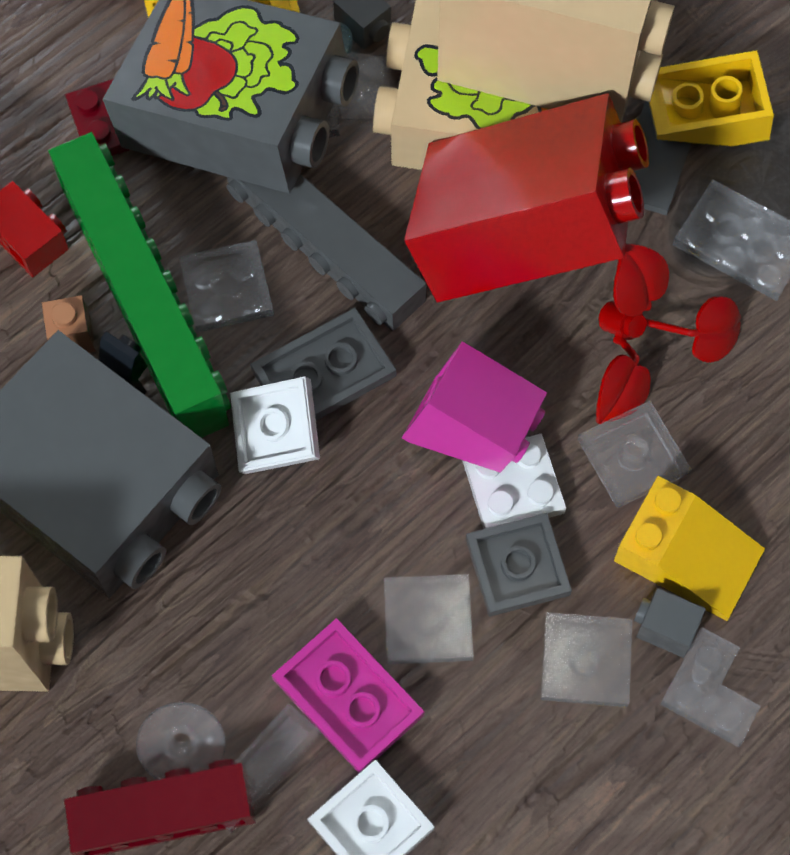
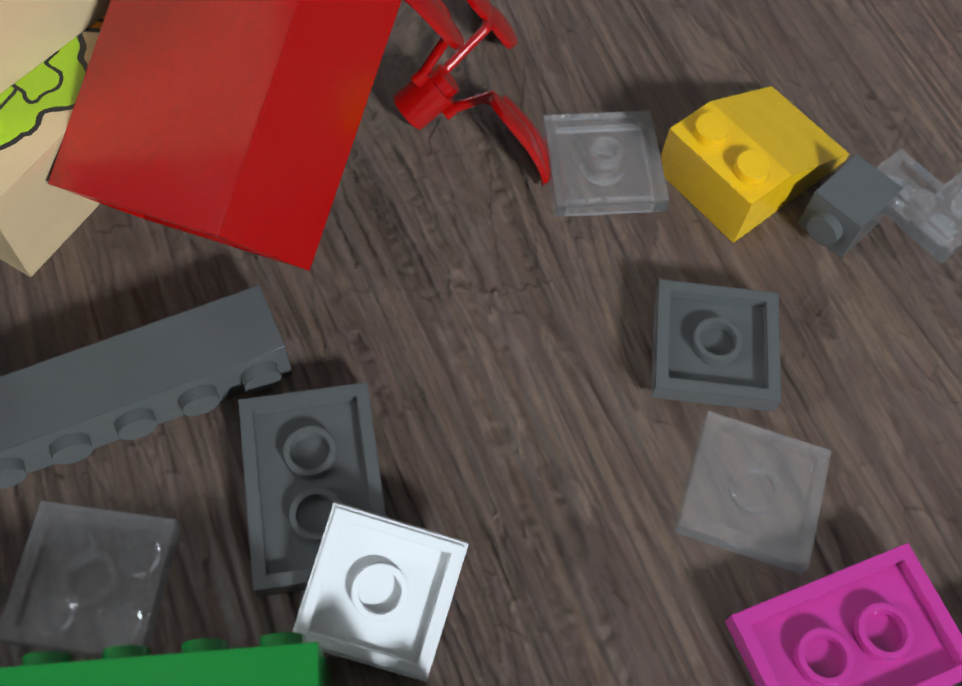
camera: 75 degrees left, 5 degrees down
dark pink slope [402,341,547,473] -> none
white plate [462,433,566,529] -> none
clear plate [541,612,632,707] -> none

